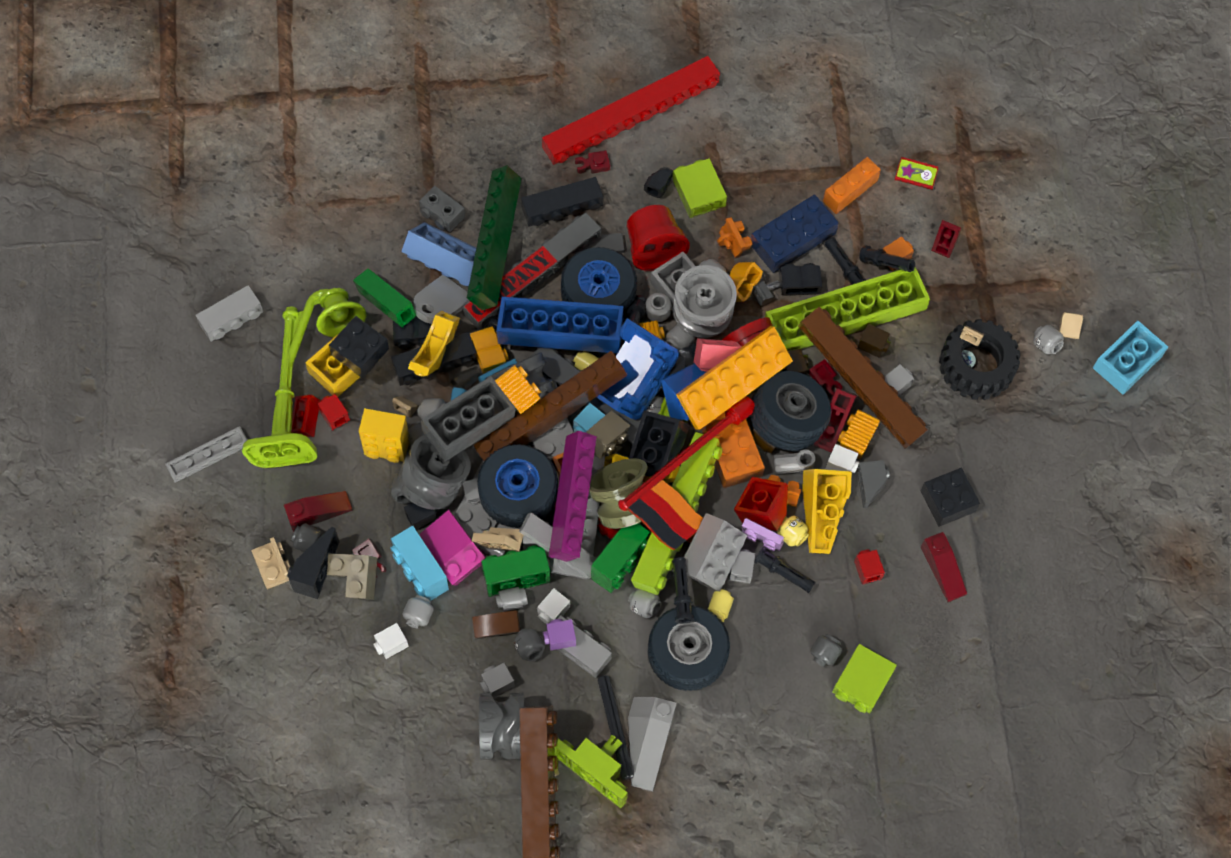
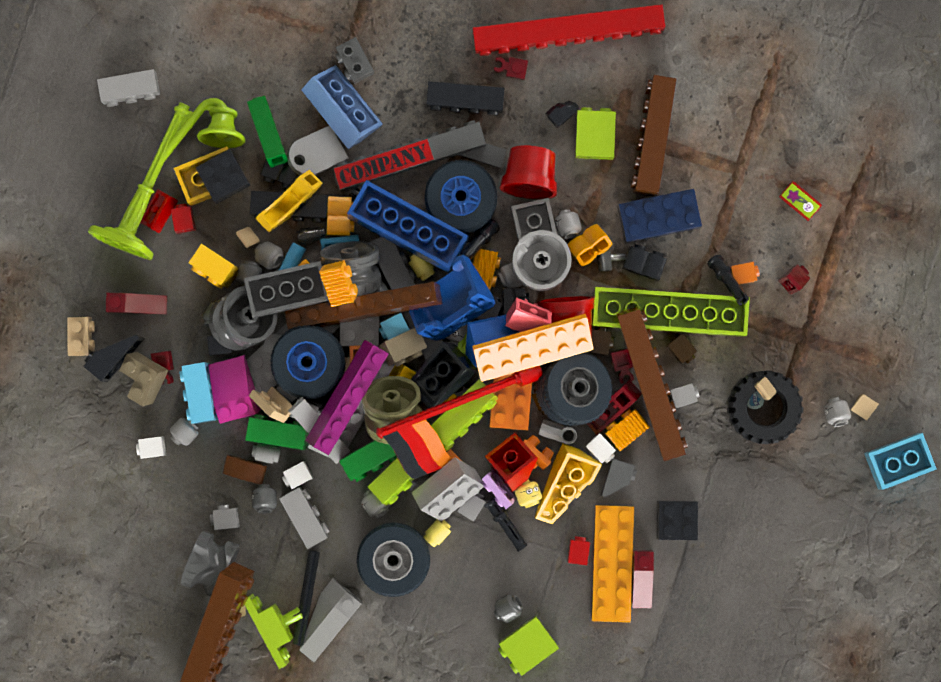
camera: 30 degrees right, 20 degrees up
light grey tile [165,426,247,483] -> none
dark grey head [290,523,321,552] -> none
dark green brick [466,165,522,311] -> none
medium lavender brick [543,619,576,651] -> none
light grey head [645,293,672,322] -> none
black pin [672,557,694,624] -> none
orange hips [717,217,752,258] -> none
orange brick [823,157,881,214] -> none
black pin [824,237,867,285] -> none
none -> light orange plate [592,505,634,623]
none -> reddish brown brick [630,75,677,197]

